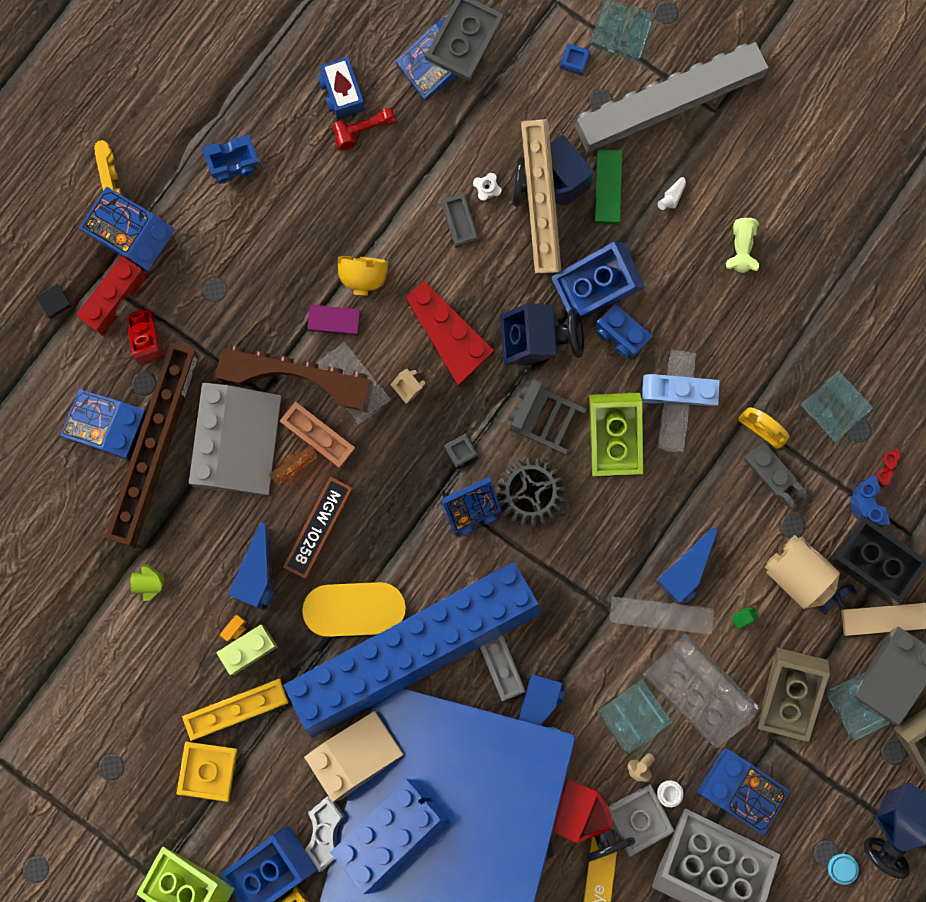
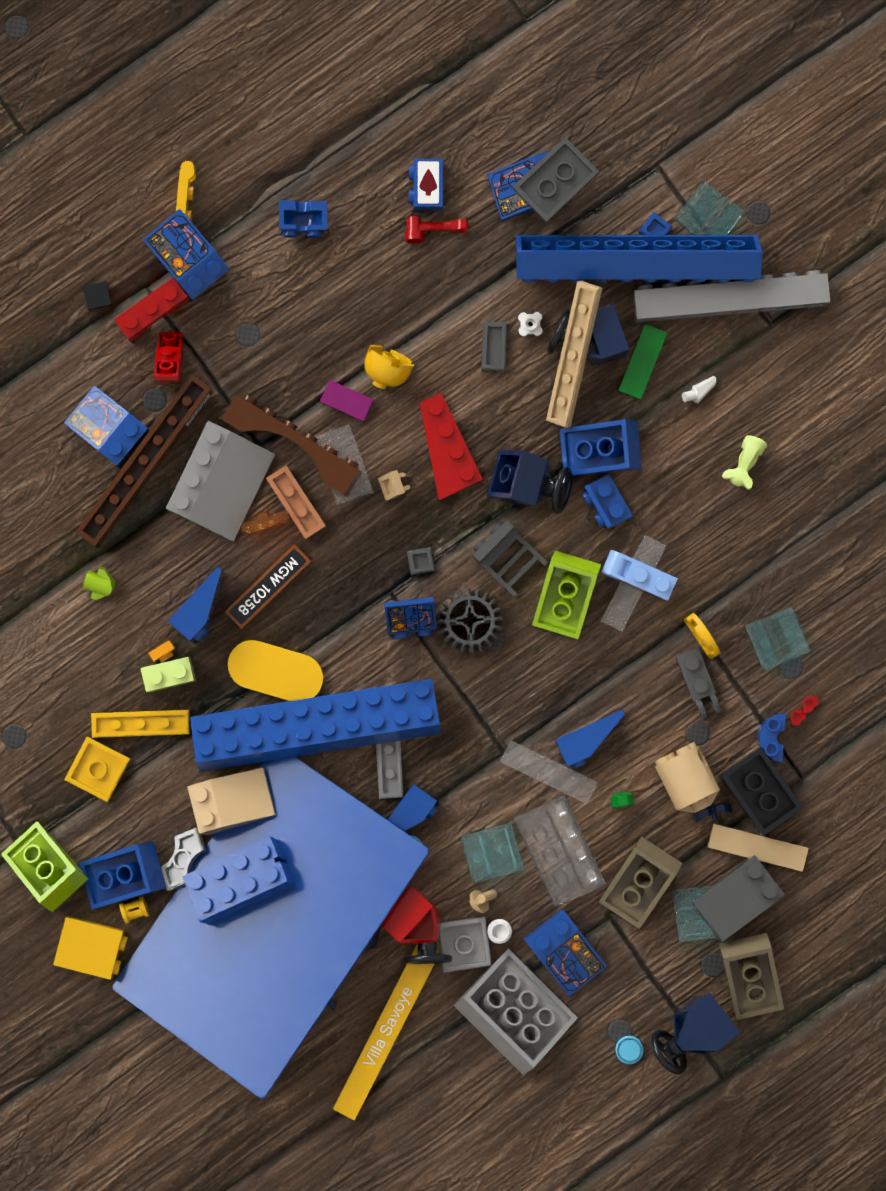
camera: 20 degrees right, 5 degrees up
none -> blue brick [516,235,762,282]

